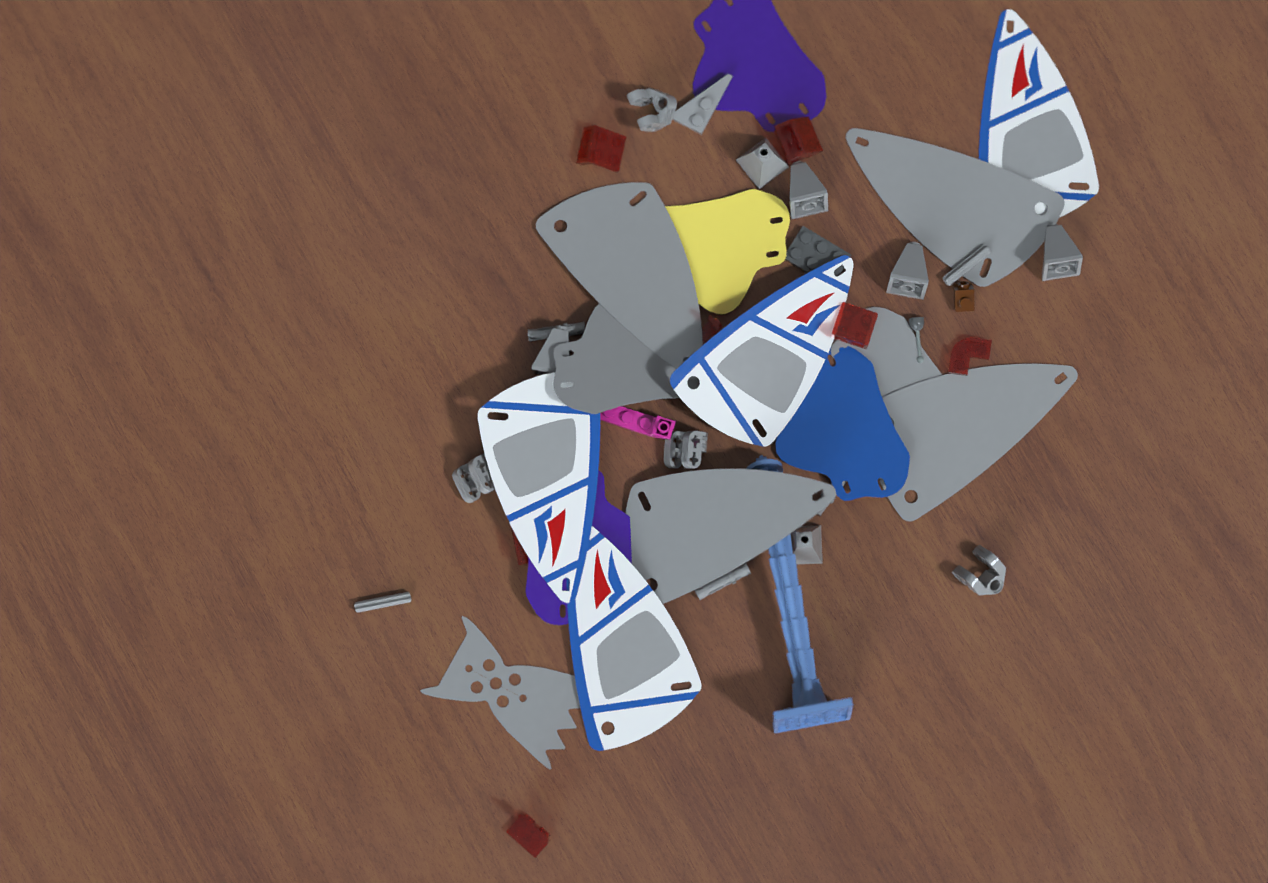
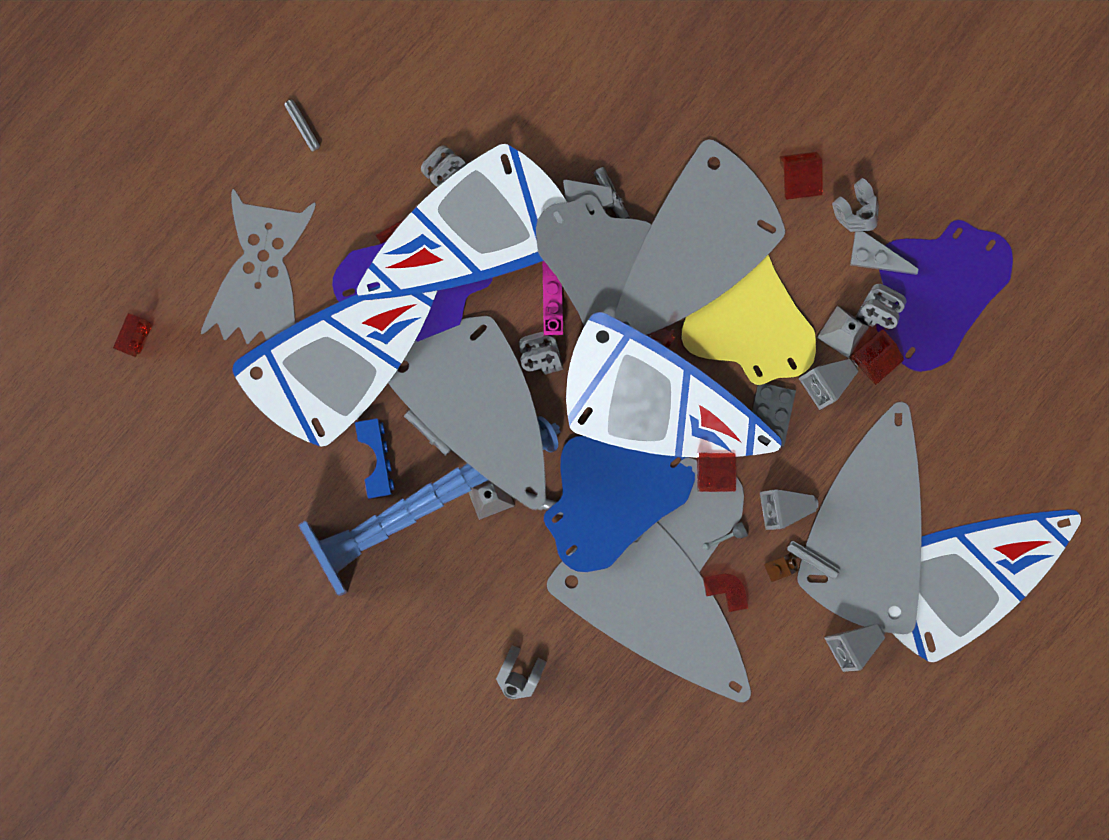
camera: 70 degrees right, 5 degrees up
none -> blue arch [355,418,395,499]
none -> light grey piece [856,284,906,329]

